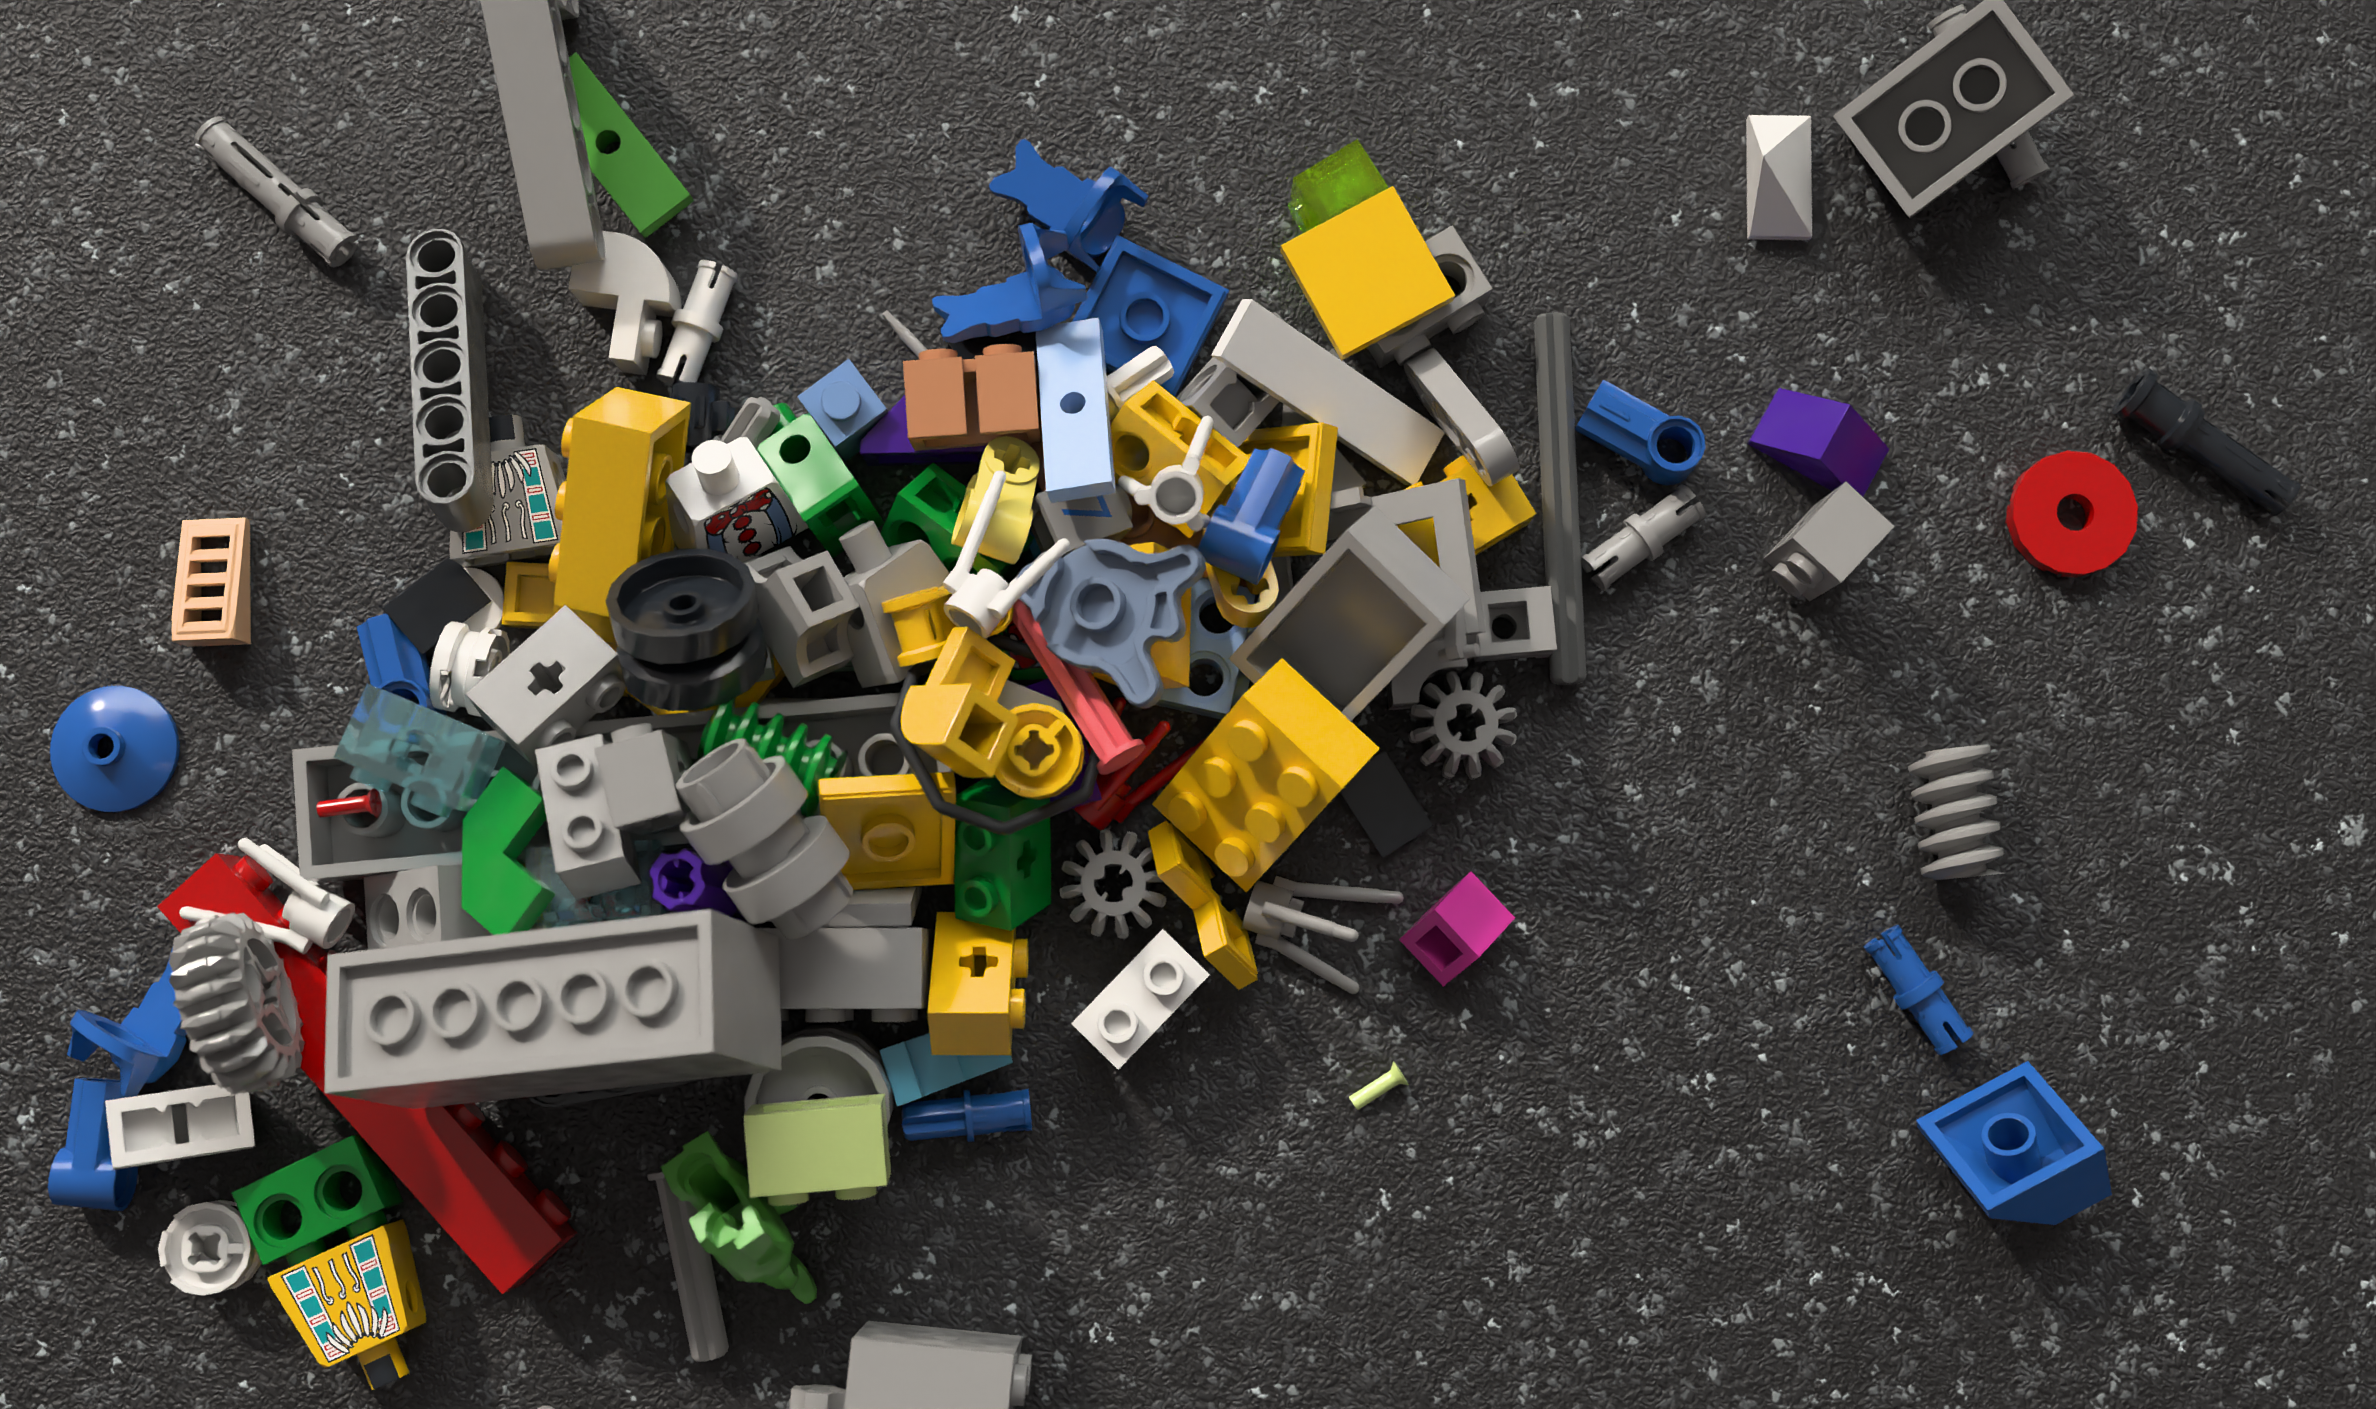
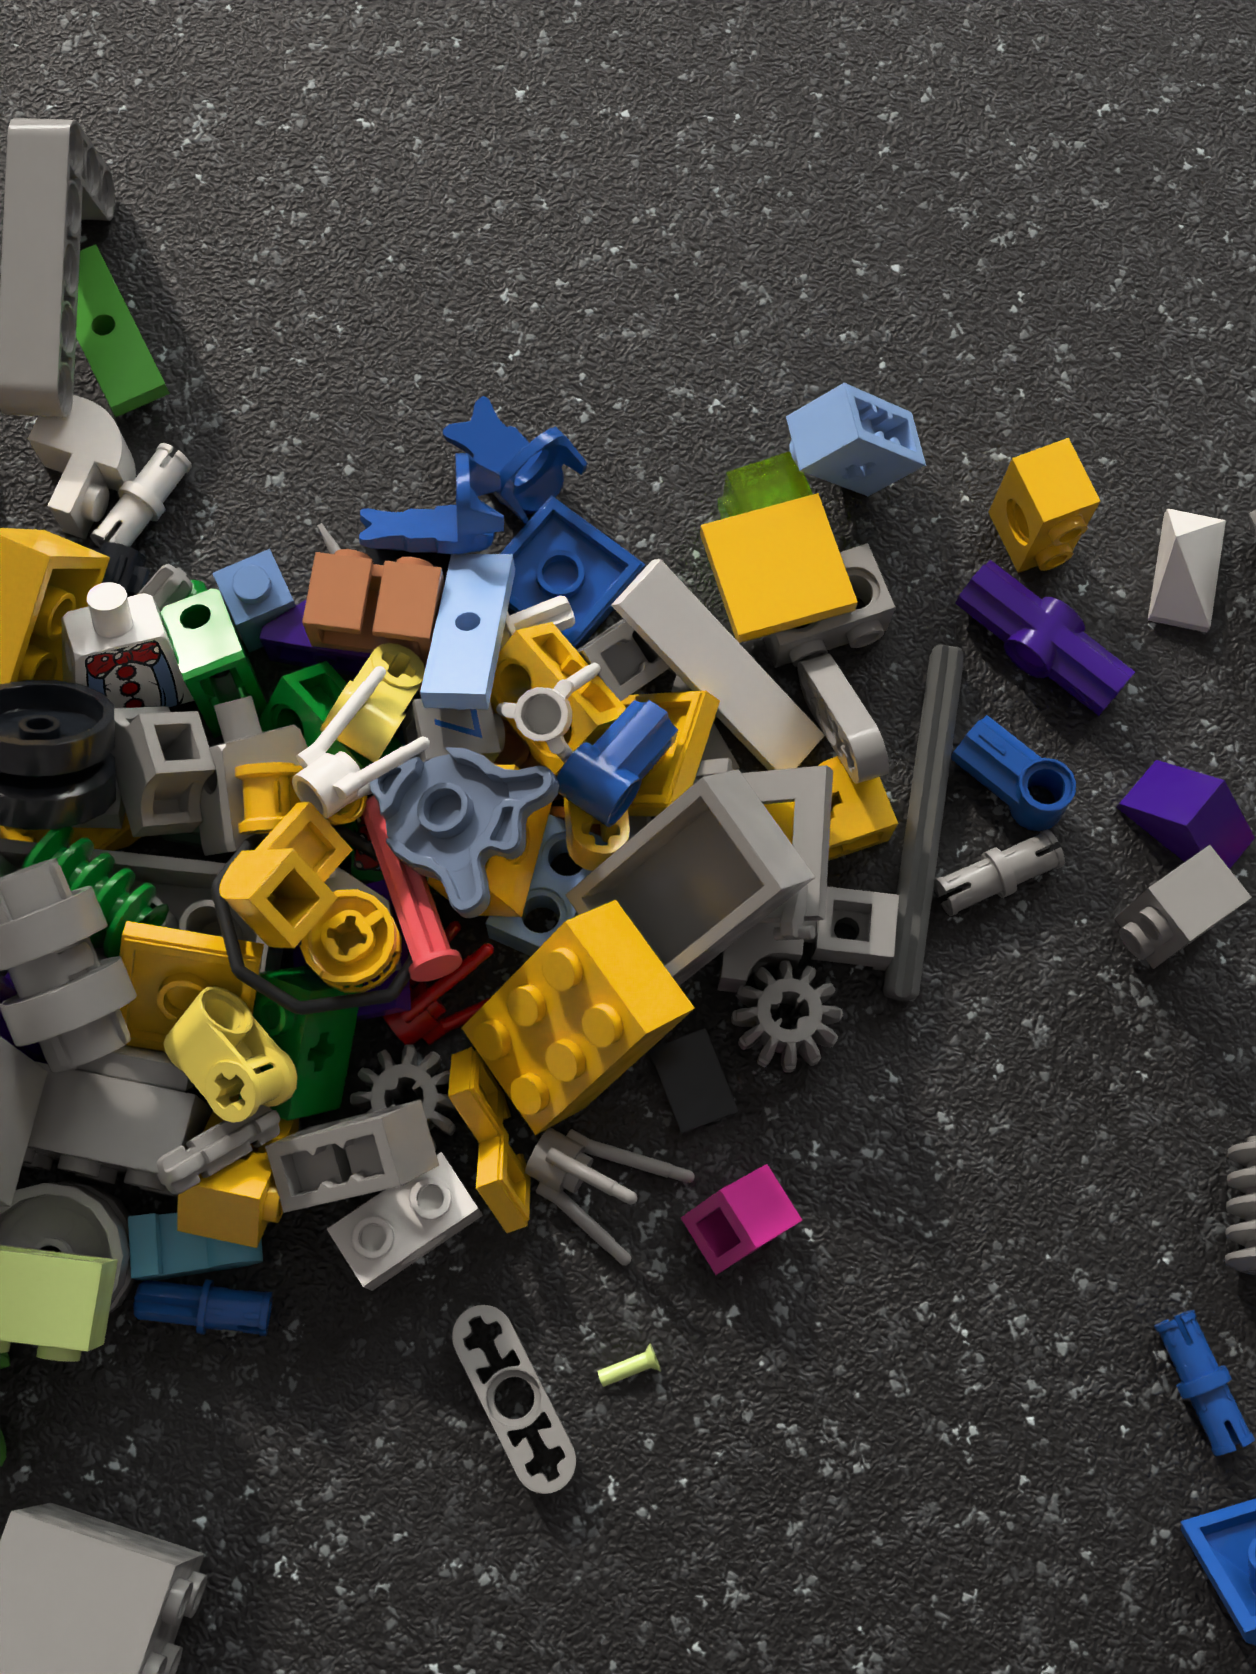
camera: 10 degrees right, 10 degrees down
none -> light grey axle [156,1105,281,1194]
none -> light yellow piece [163,986,297,1123]
none -> light grey brick [265,1100,439,1213]
none -> light grey beam [452,1305,576,1494]
none -> light blue brick [786,383,926,496]
none -> dark purple piece [955,560,1135,716]
none -> yellow brick [988,438,1101,573]

